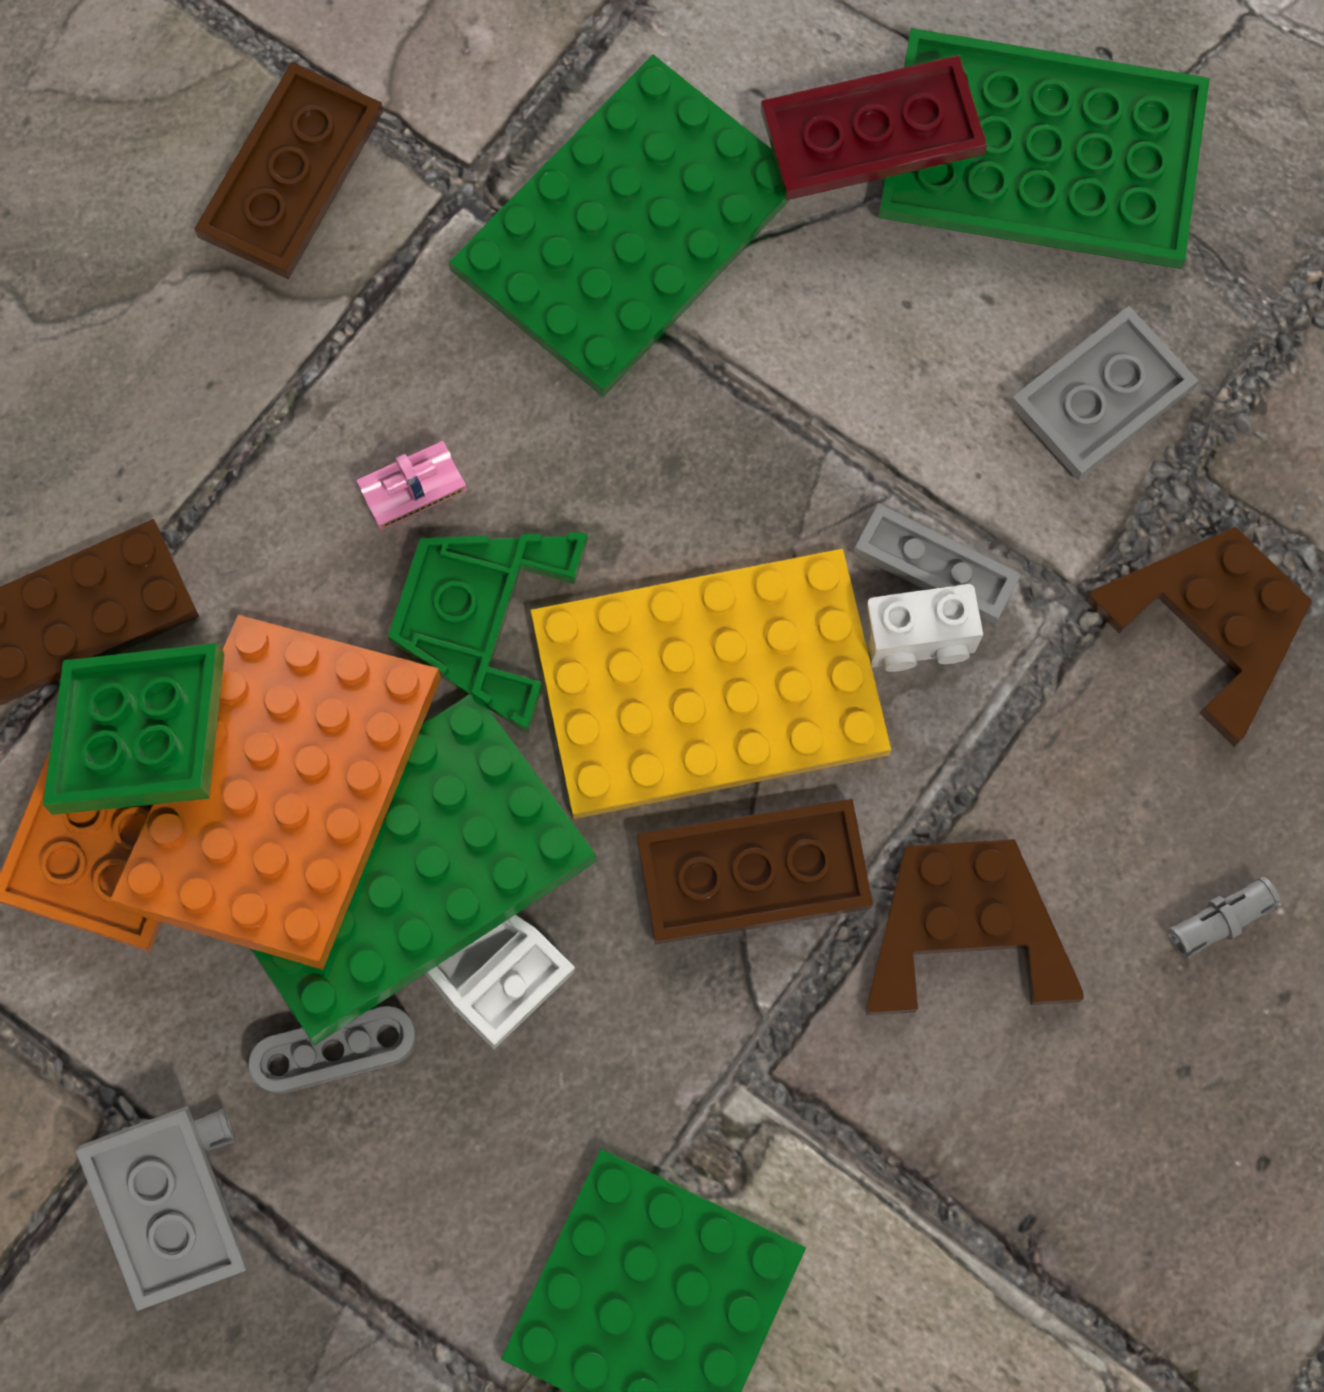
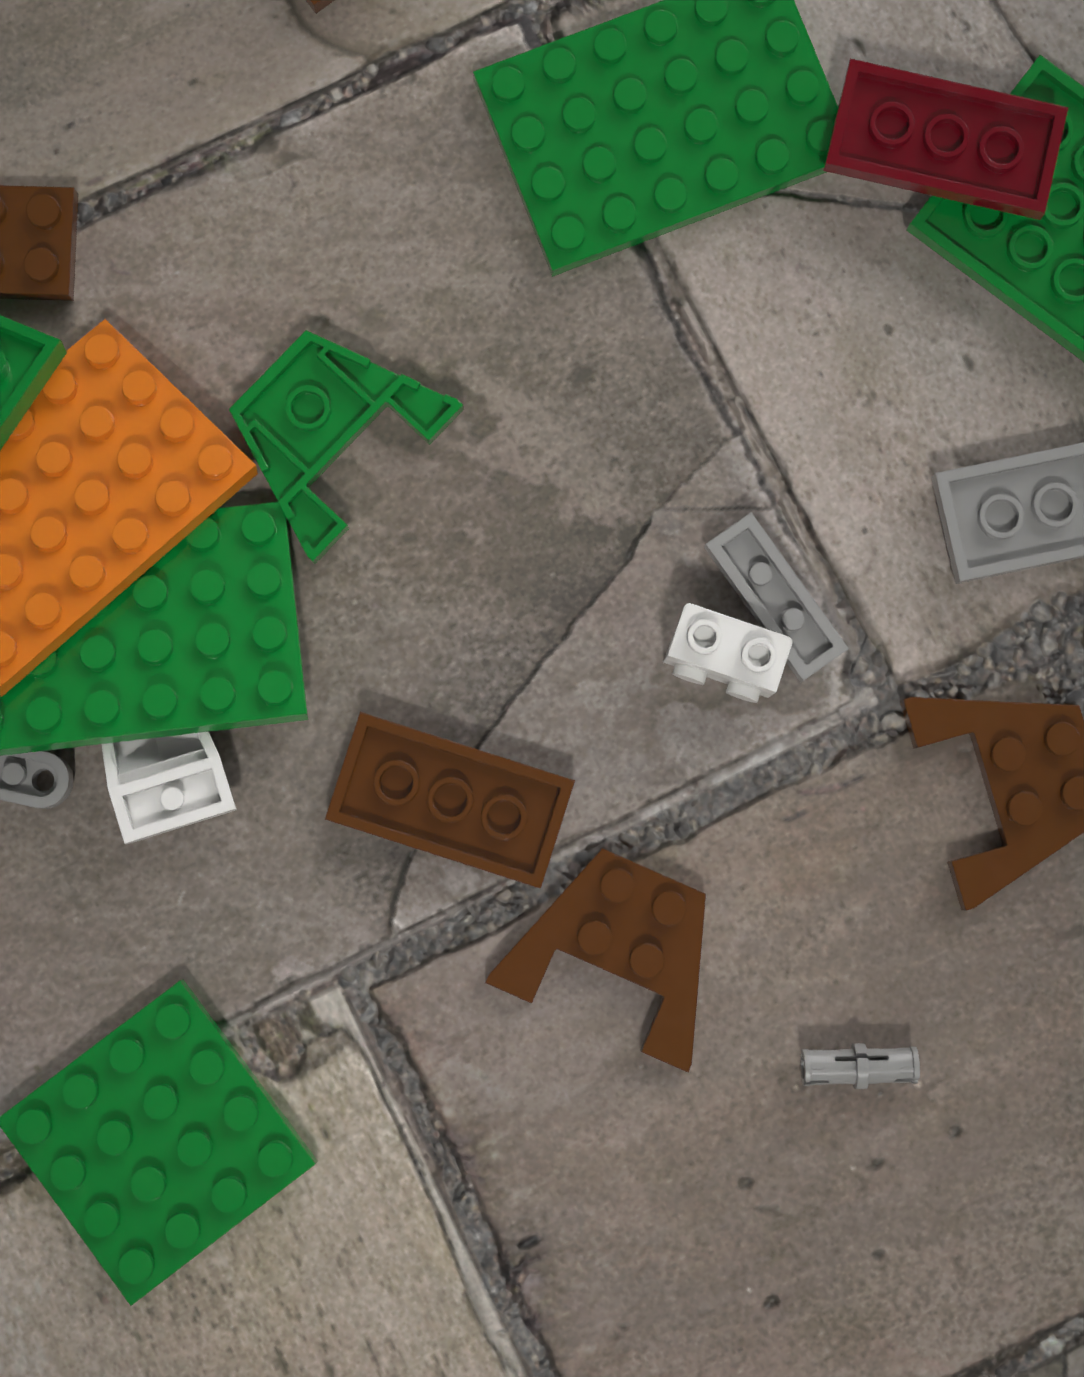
camera: 25 degrees right, 10 degrees up
bright pink hips [356,441,467,531] -> none
yellow plate [531,549,891,819] -> none

